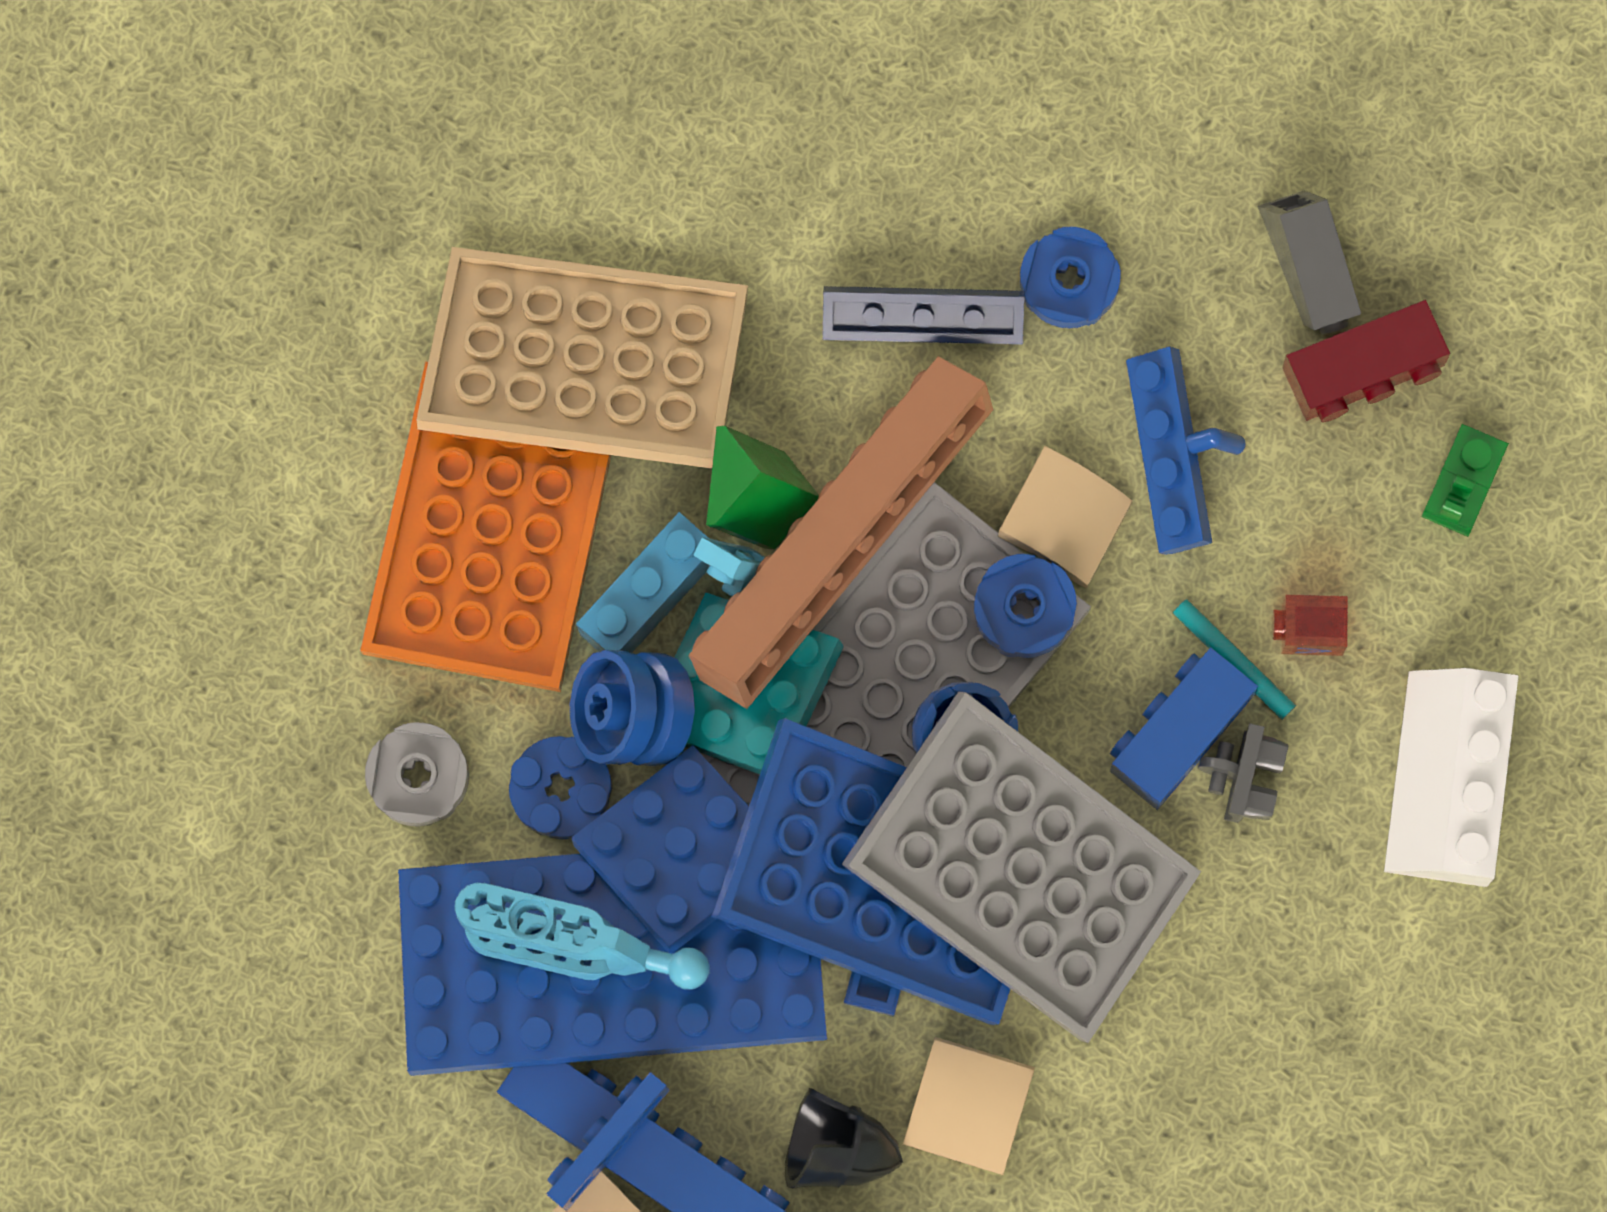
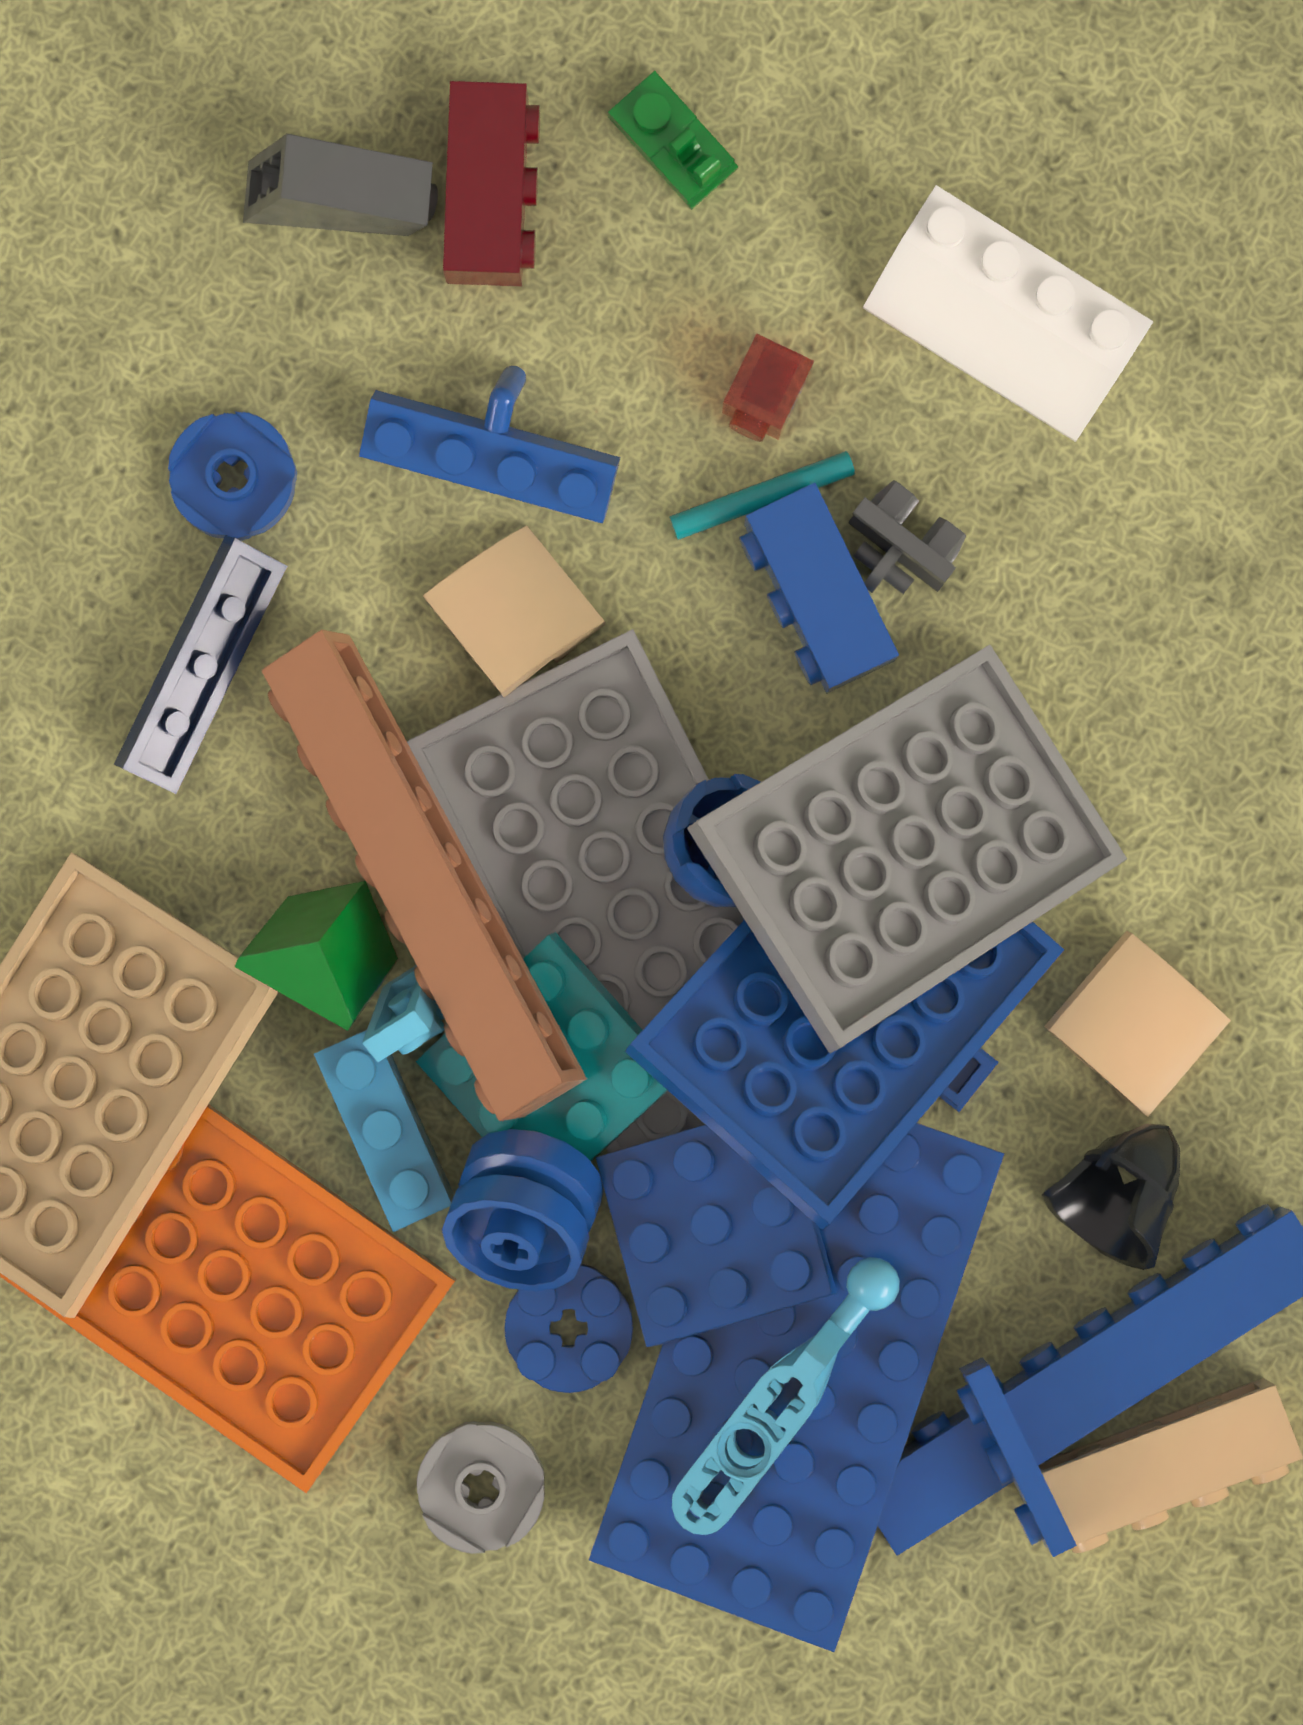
camera: 75 degrees left, 10 degrees up
blue plate [974,554,1077,658] -> none

